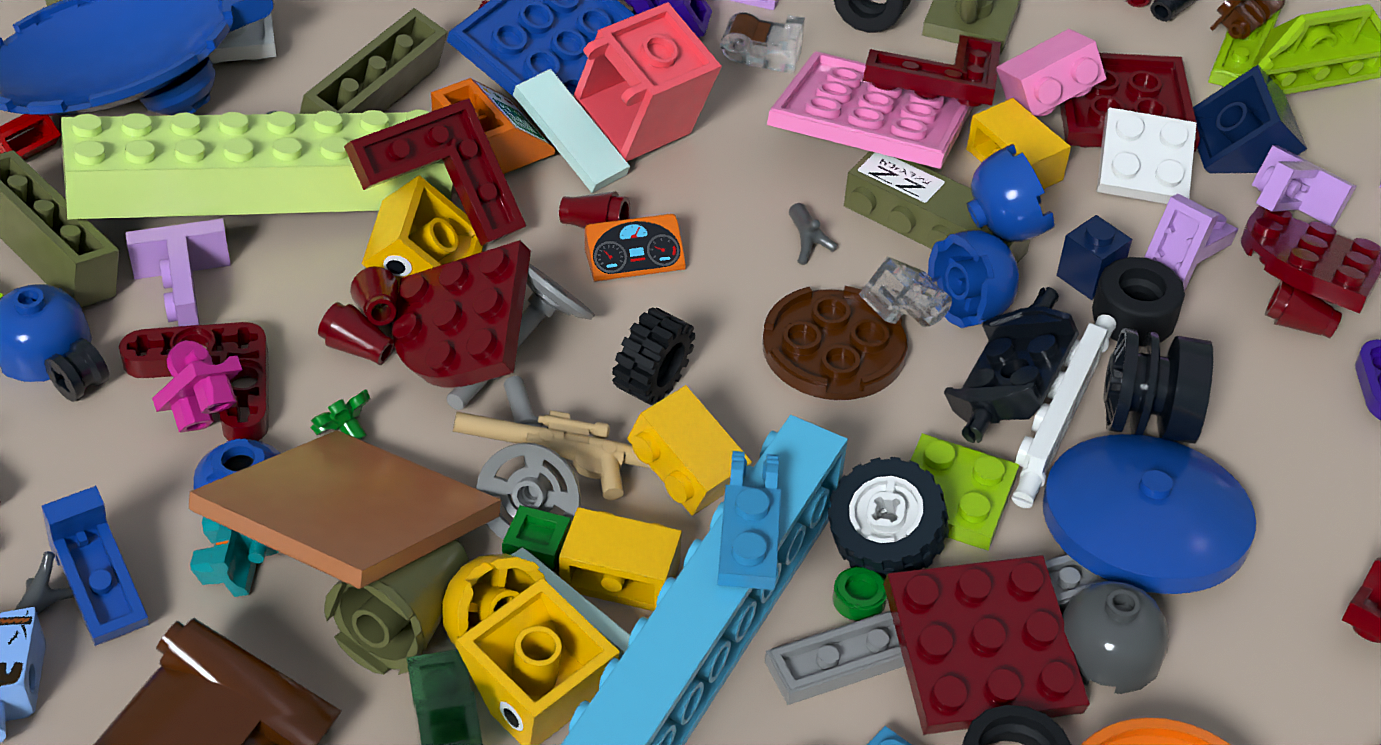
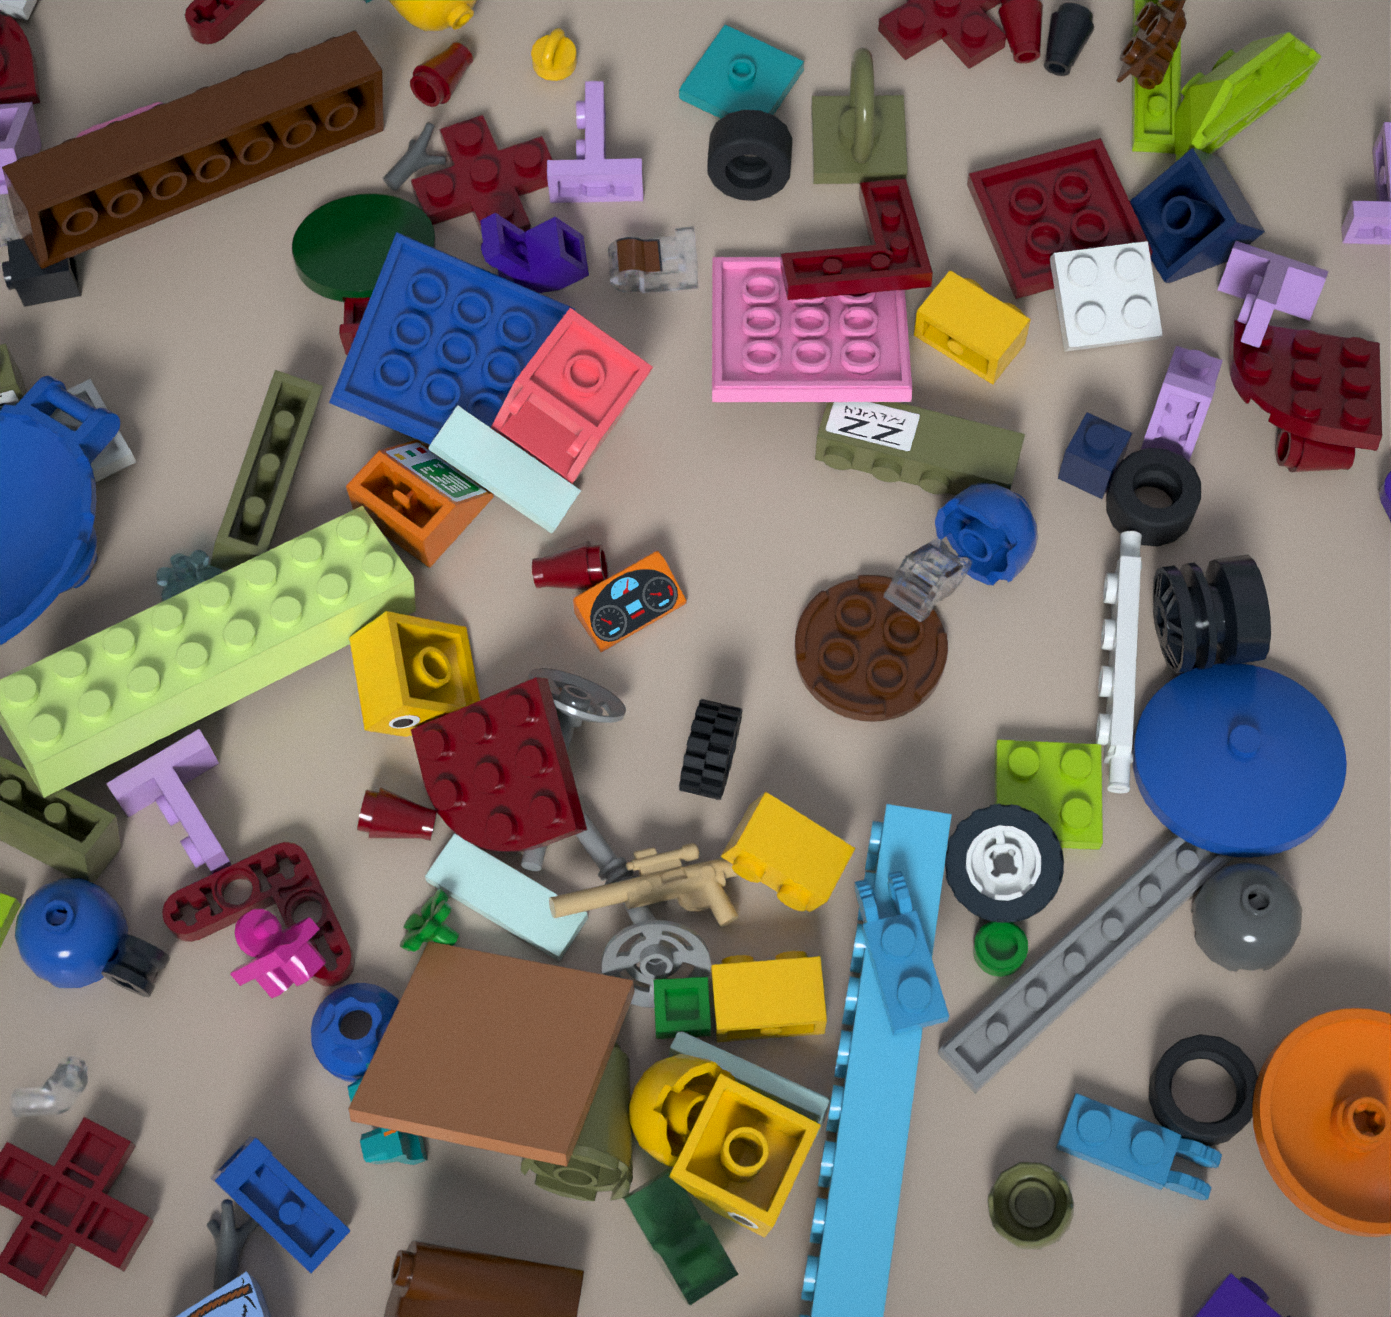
camera: 15 degrees left, 20 degrees up
dark red plate [344,98,526,246] -> none
dark red cone [350,267,399,326] -> none
dark grey bar [789,203,837,265] -> none
dark red plate [883,555,1090,735] -> none
black plate [944,287,1079,443] -> none
blue cylinder [967,144,1055,242] -> none
bright pink brick [996,29,1106,117] -> none
none -> light aqua tile [425,833,588,962]

